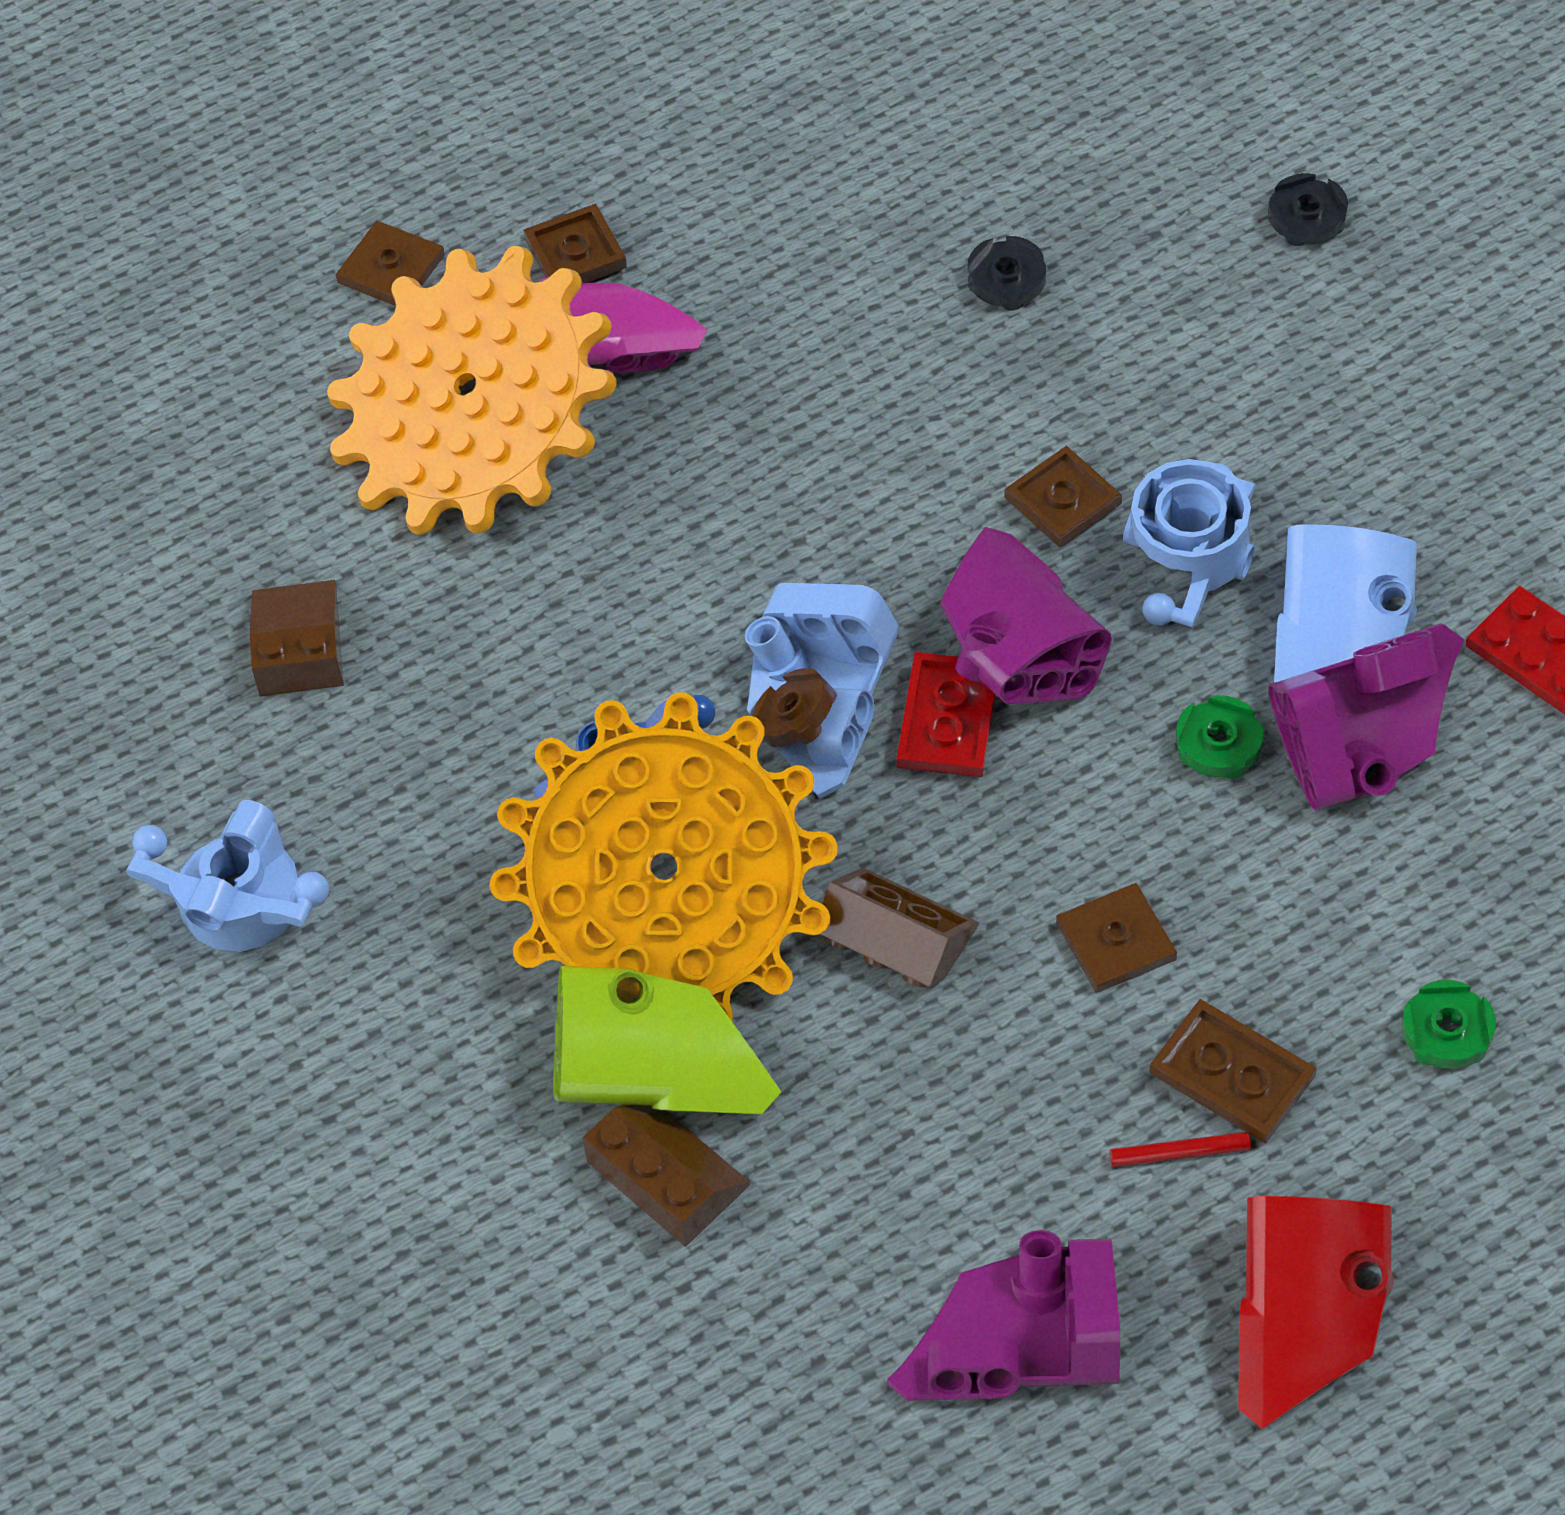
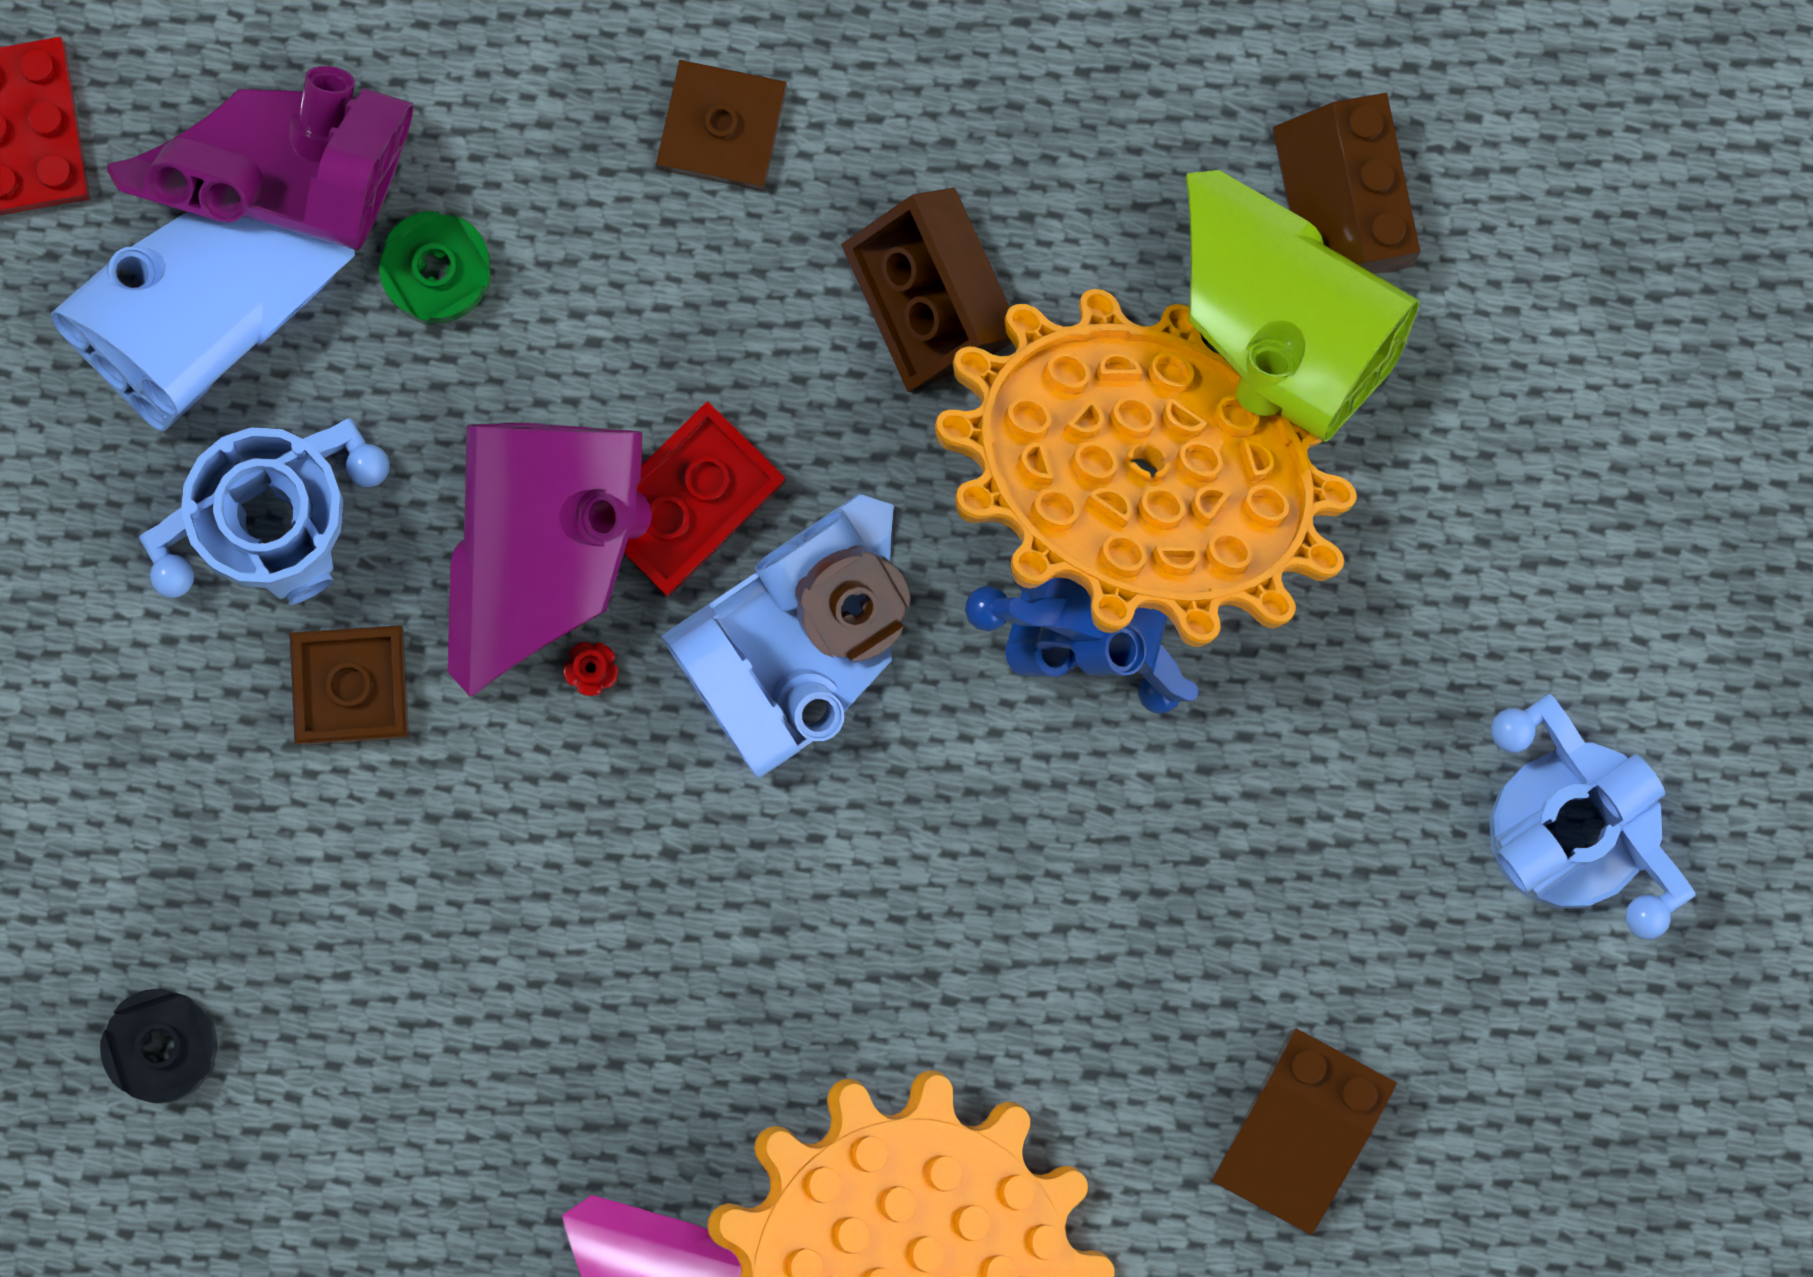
camera: 150 degrees left, 25 degrees up
none -> red plate [563,641,619,696]

